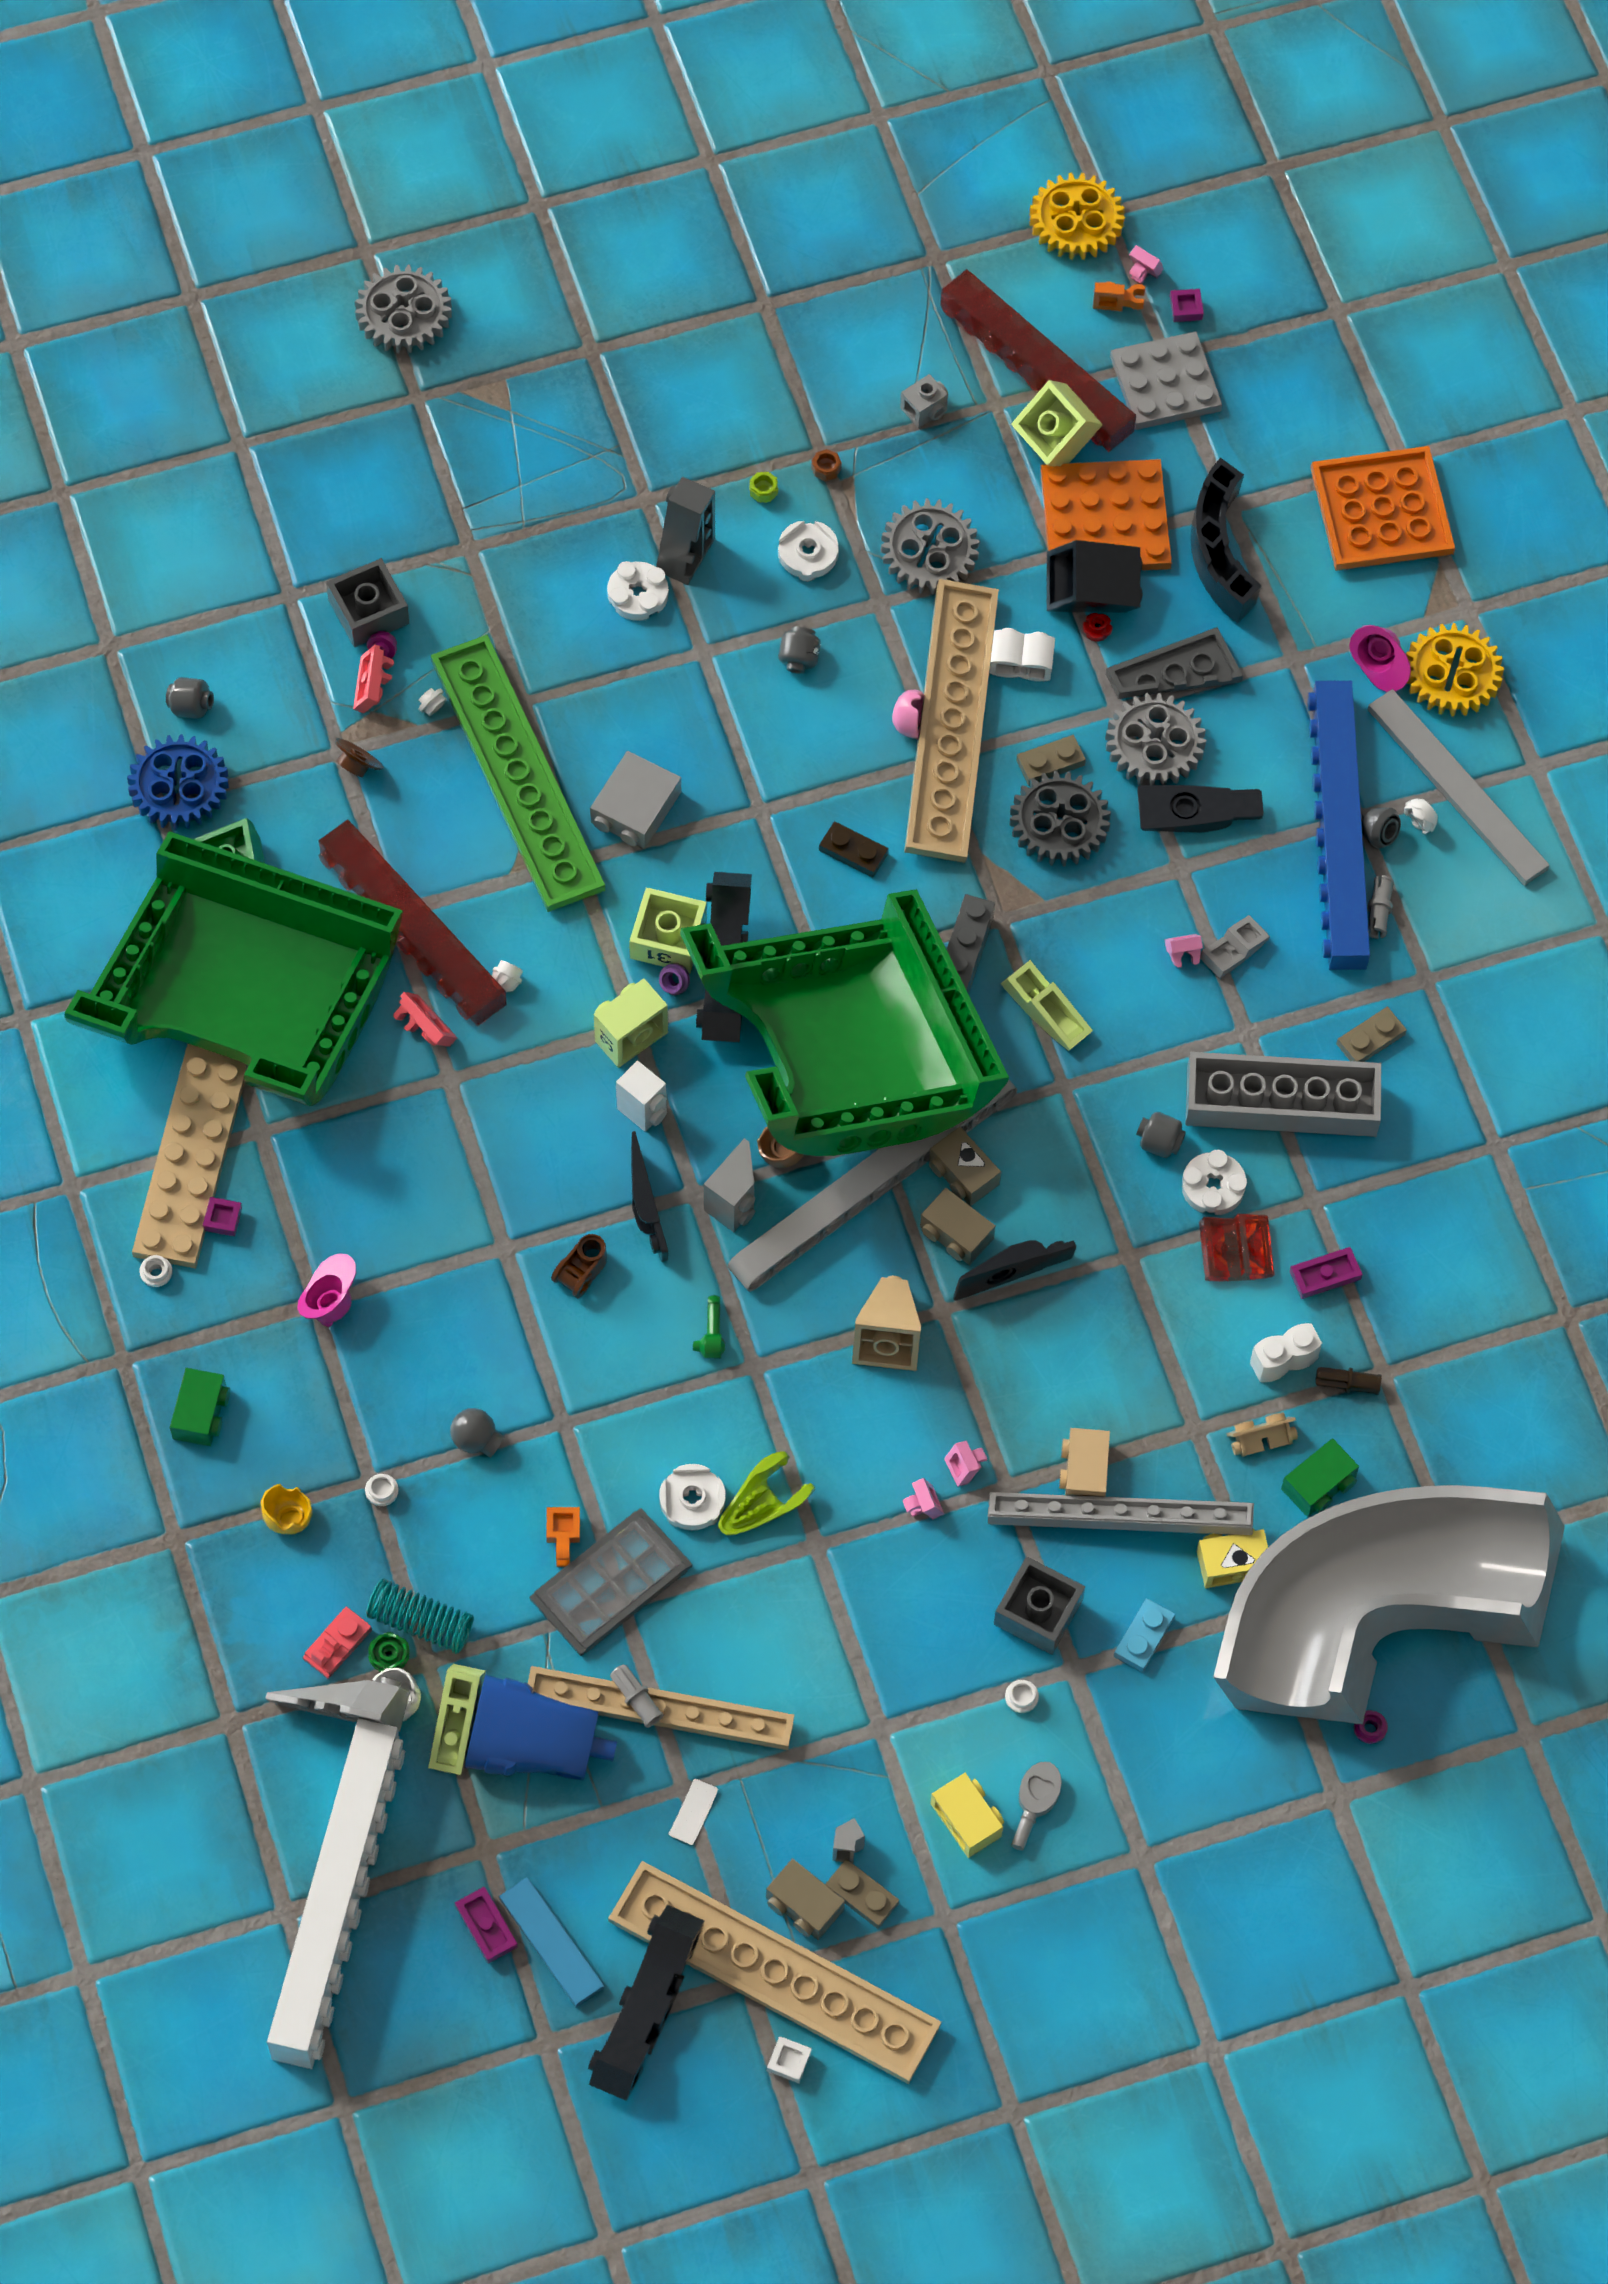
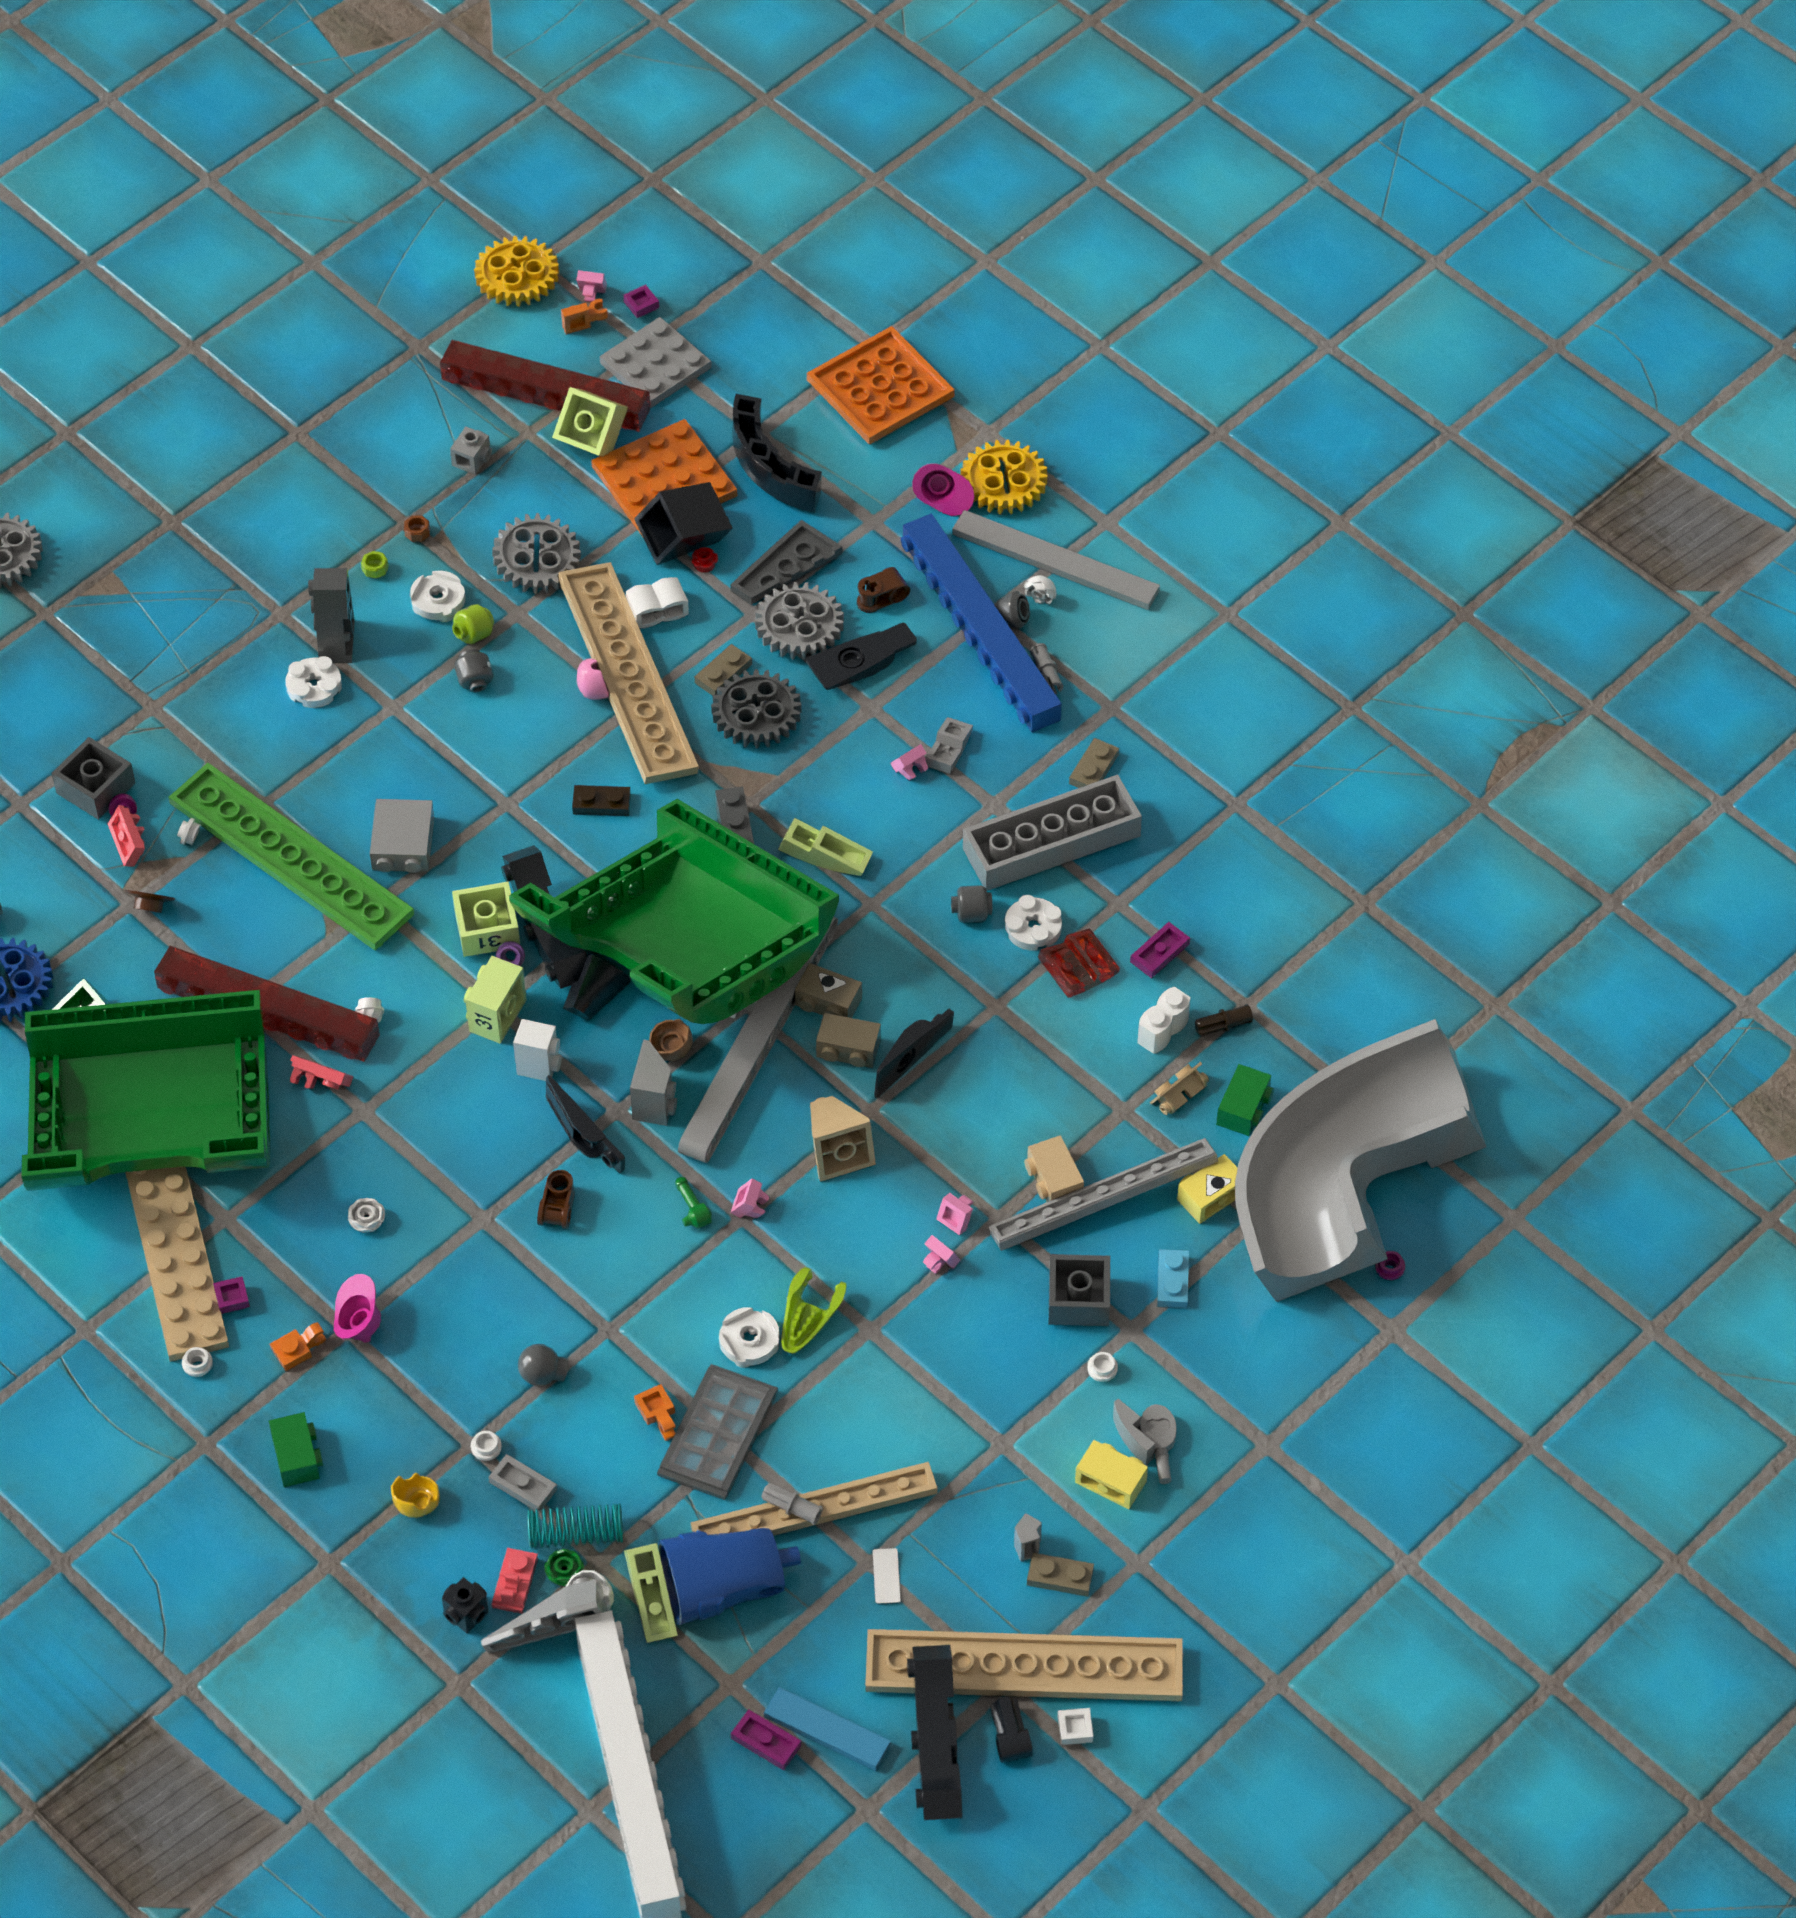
camera: 25 degrees left, 10 degrees down
dark tan brick [766,1858,845,1940] -> none
none -> orange plate [270,1322,326,1371]
none -> white plate [348,1198,385,1233]
none -> black brick [442,1577,489,1633]
none -> lime head [452,604,494,644]
none -> light grey plate [489,1454,557,1512]
none -> black slope [563,954,631,1020]
none -> bright pink tile [731,1178,769,1218]
none -> reddish brown piece [857,567,910,613]
none -> black piece [991,1696,1033,1763]
none -> light grey slope [1113,1399,1155,1465]

